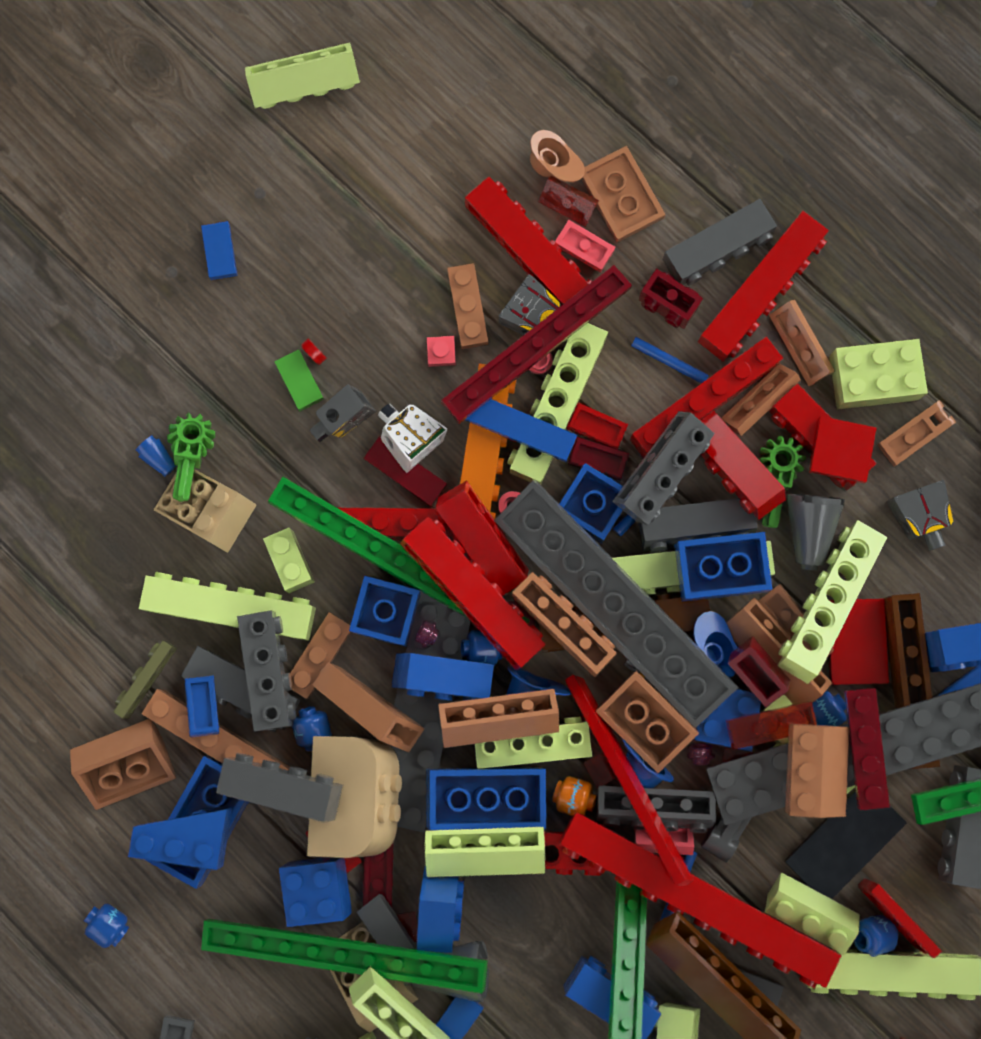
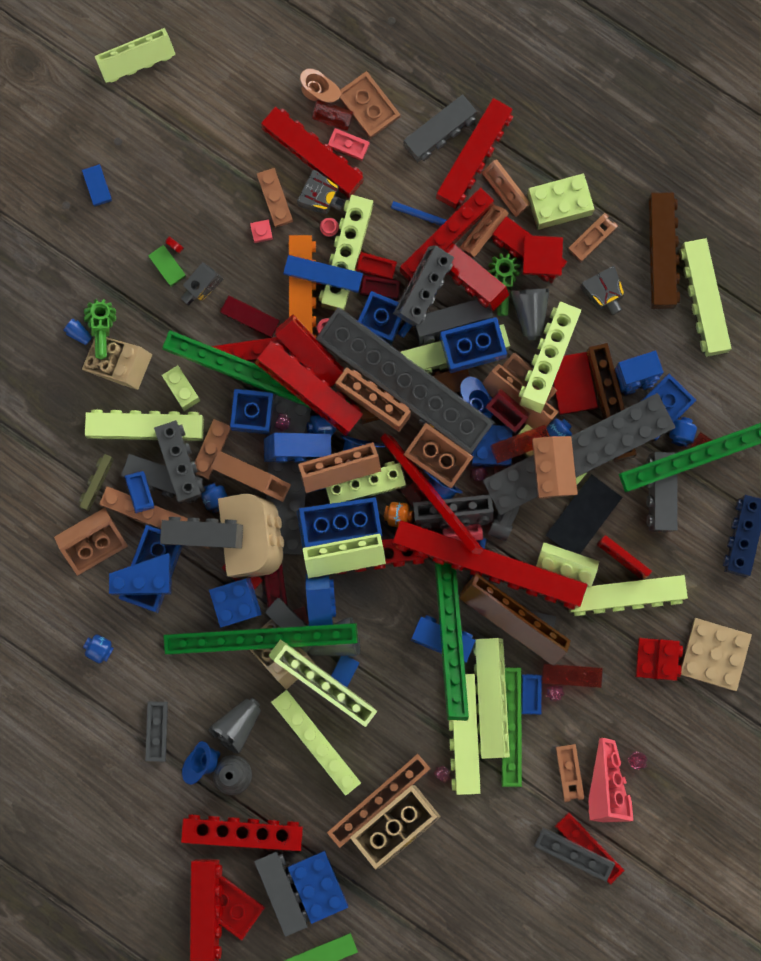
camera: 15 degrees left, 0 degrees up
white torso [378,404,447,473] -> none
dark red plate [441,265,632,424] -> none
dark red brick [638,268,703,329] -> none
dark red plate [844,688,890,810] -> none
blue head [854,915,898,957] -> none

